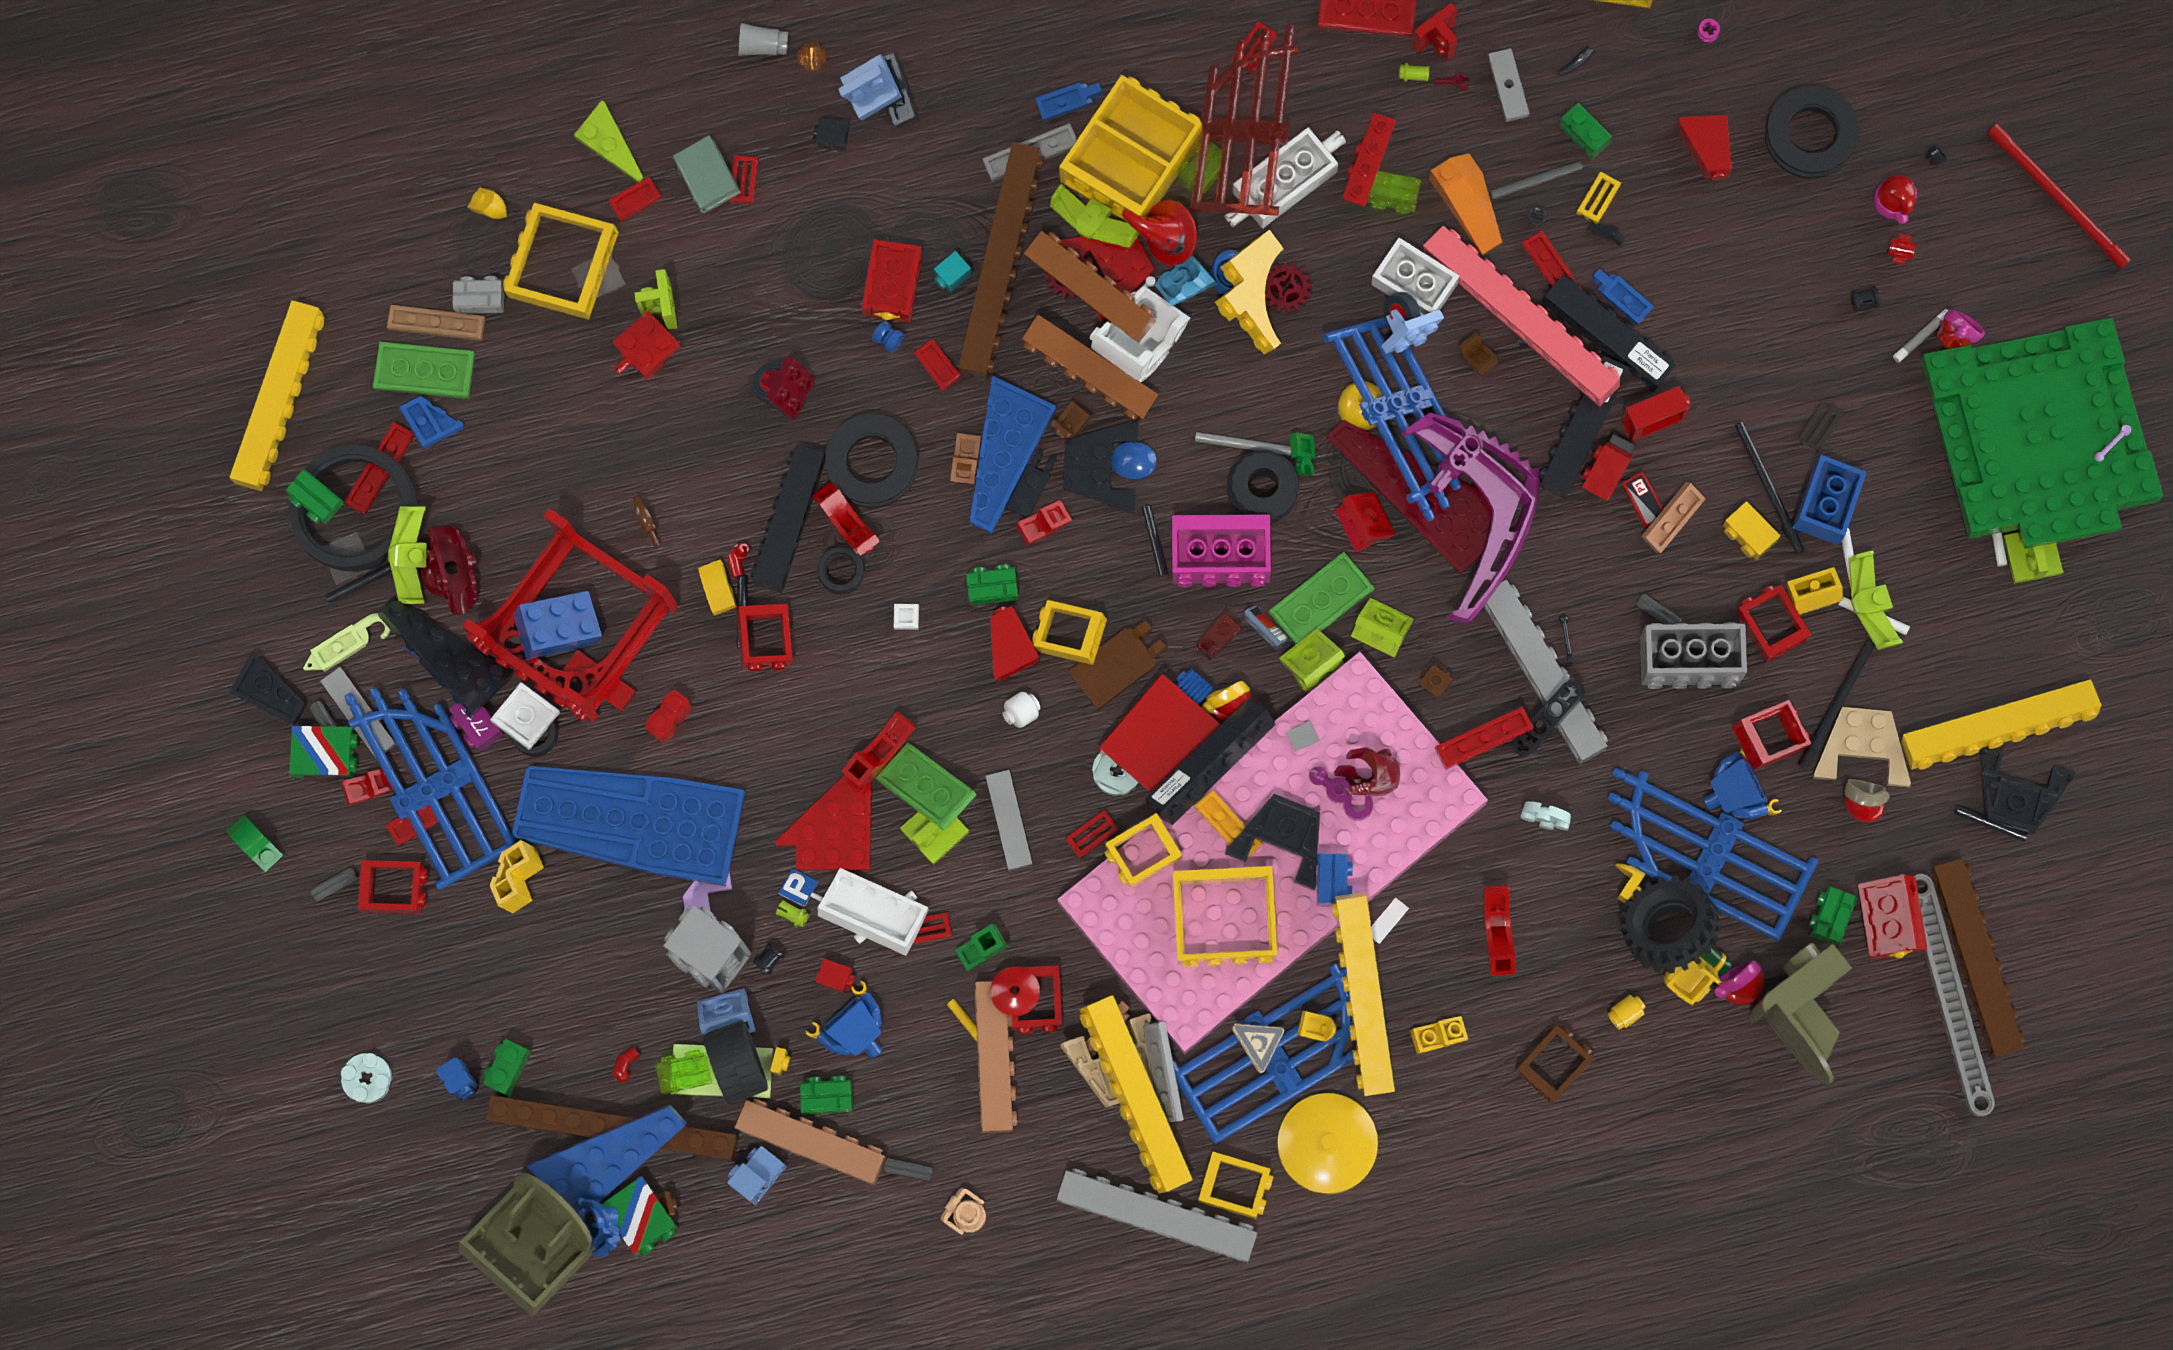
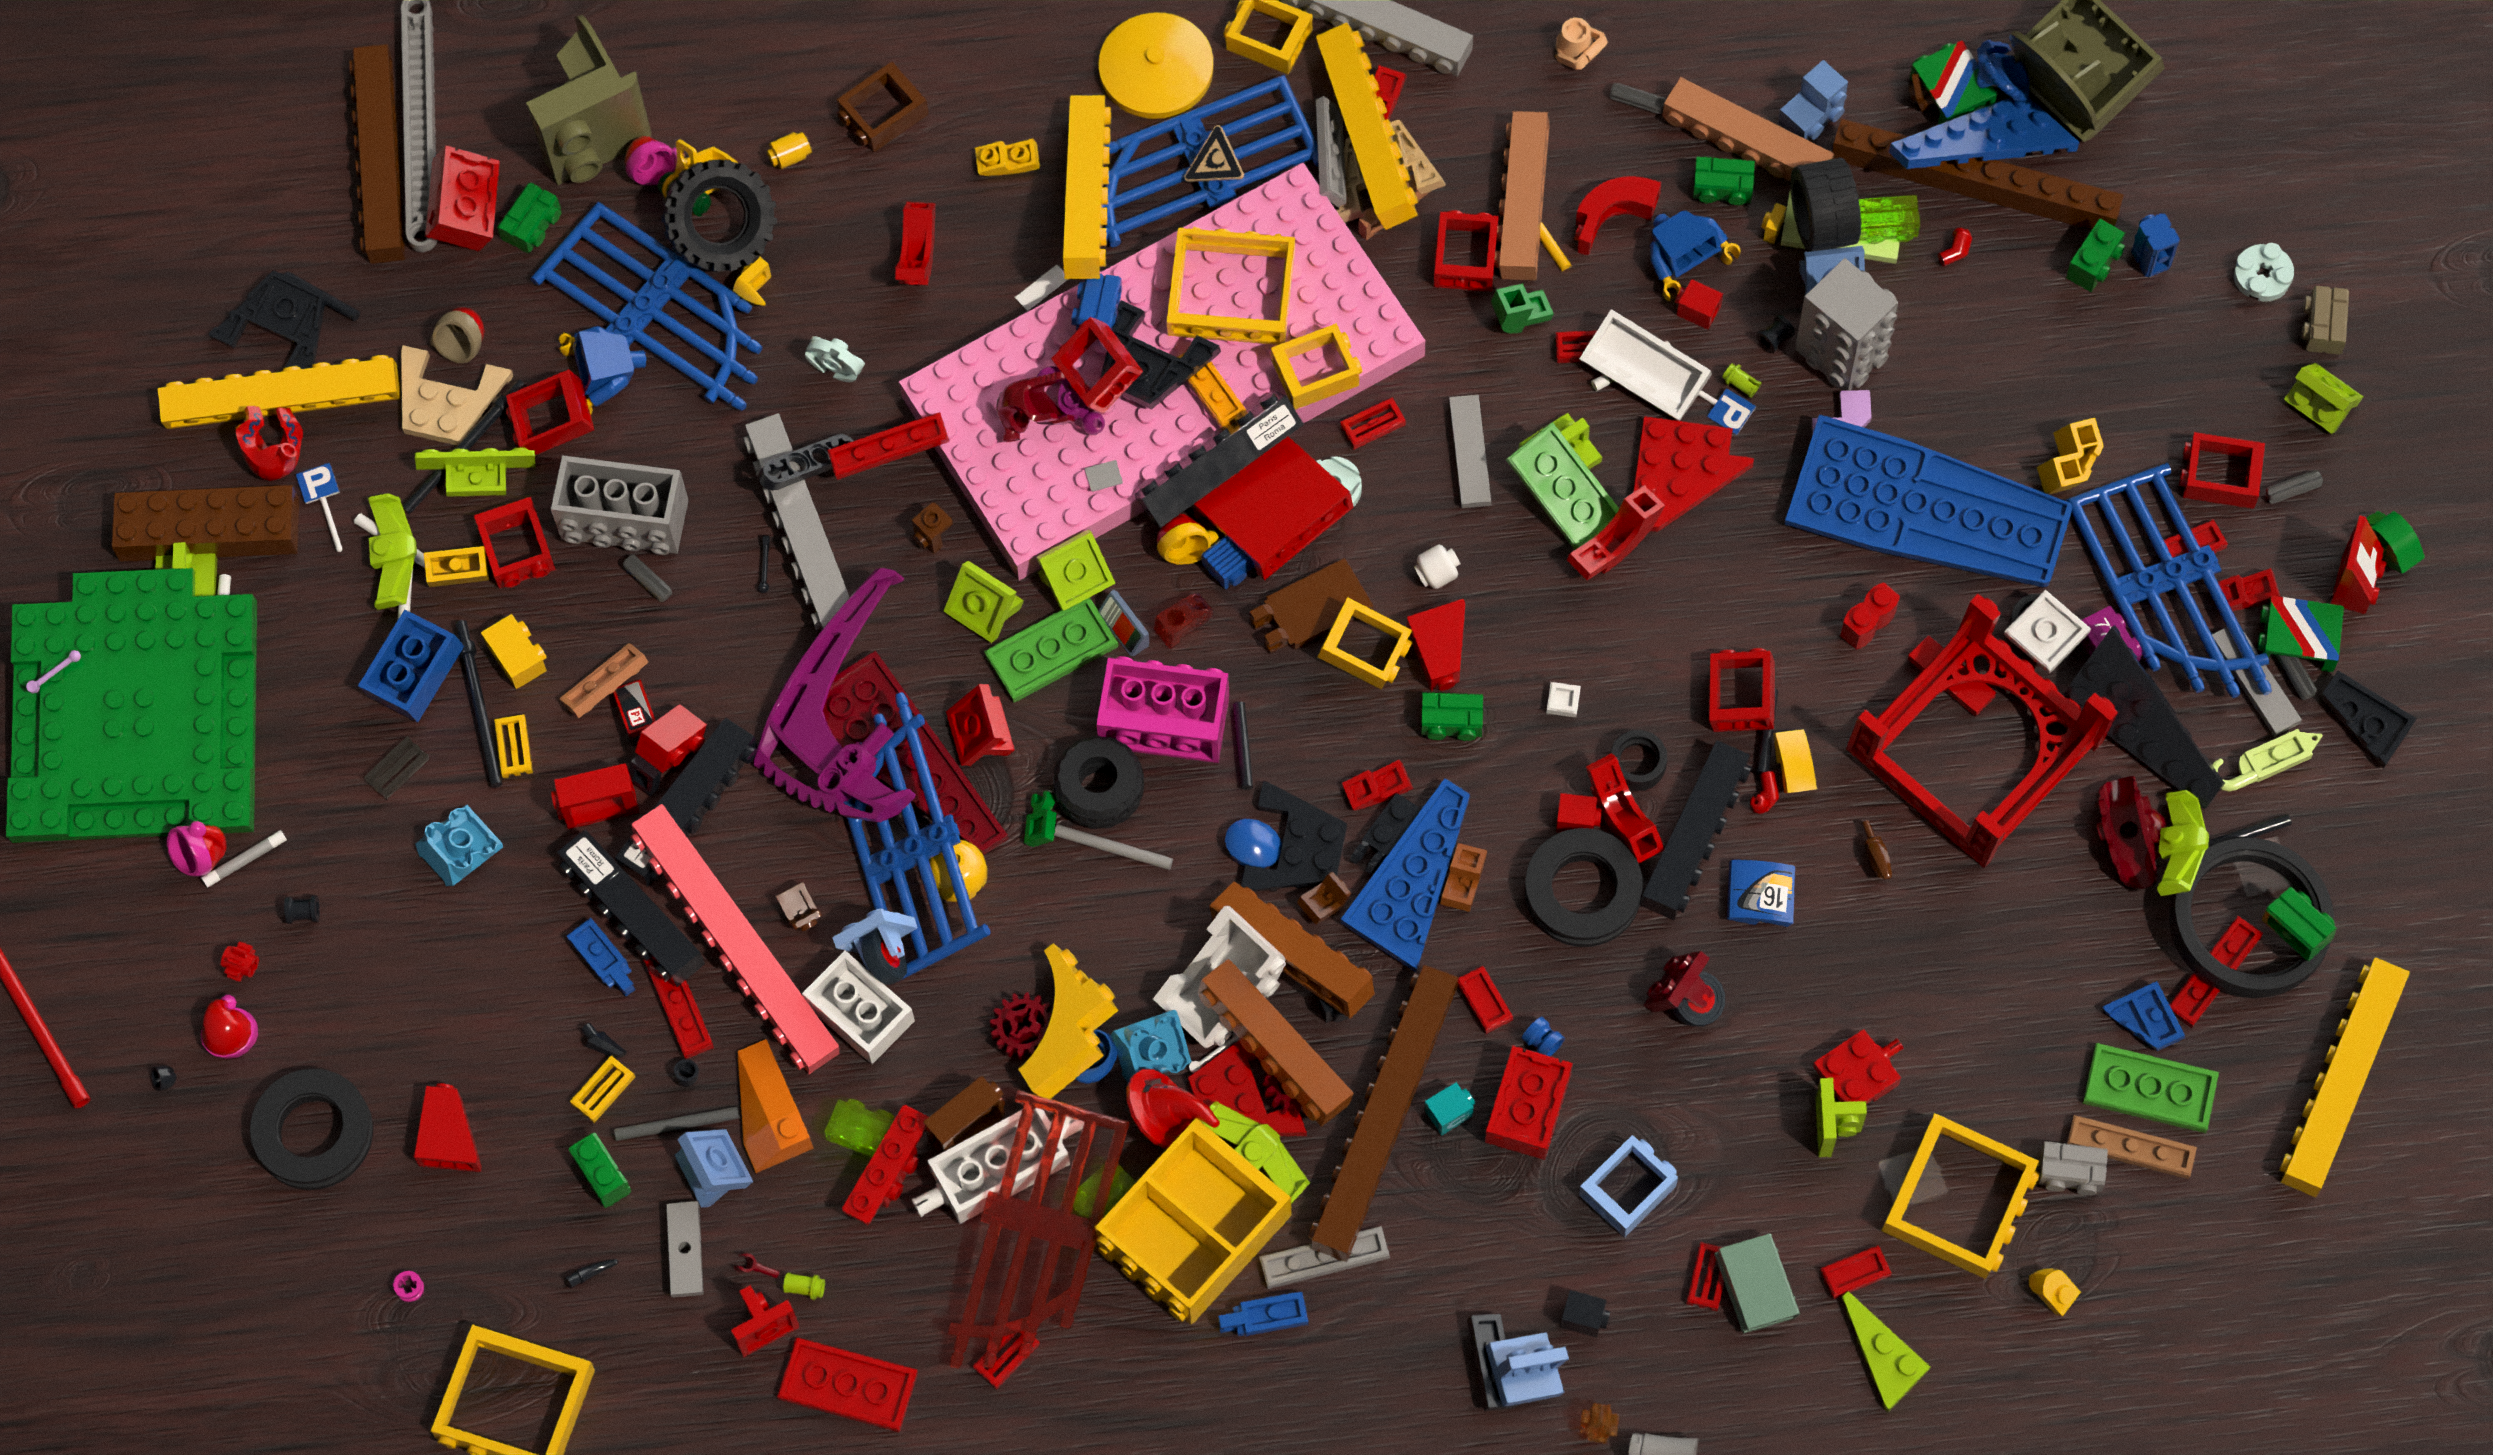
camera: 175 degrees left, 10 degrees down
brick [513,591,602,659] -> none
red dish [990,967,1040,1016] -> none
yellow plate [1297,1011,1336,1042] -> none
none -> reddish brown brick [112,485,299,562]
none -> red piece [235,406,303,481]
none -> piece [296,463,342,552]
none -> lime bracket [415,447,536,496]
none -> dark azure slope [415,805,503,886]
none -> yellow tile [494,714,533,778]
none -> medium blue bracket [675,1129,753,1208]
none -> reddish brown window [923,1076,1006,1154]
none -> red window [1051,317,1143,413]
none -> red slope [1375,65,1407,120]
none -> red brick [1556,793,1602,833]
none -> red arch [1574,176,1662,256]
none -> light blue window [1579,1135,1678,1238]
none -> blue slope [1727,860,1795,927]
none -> lime bracket [2284,363,2363,434]
none -> dark tan brick [2302,286,2349,355]
none -> red slope [2330,515,2386,614]

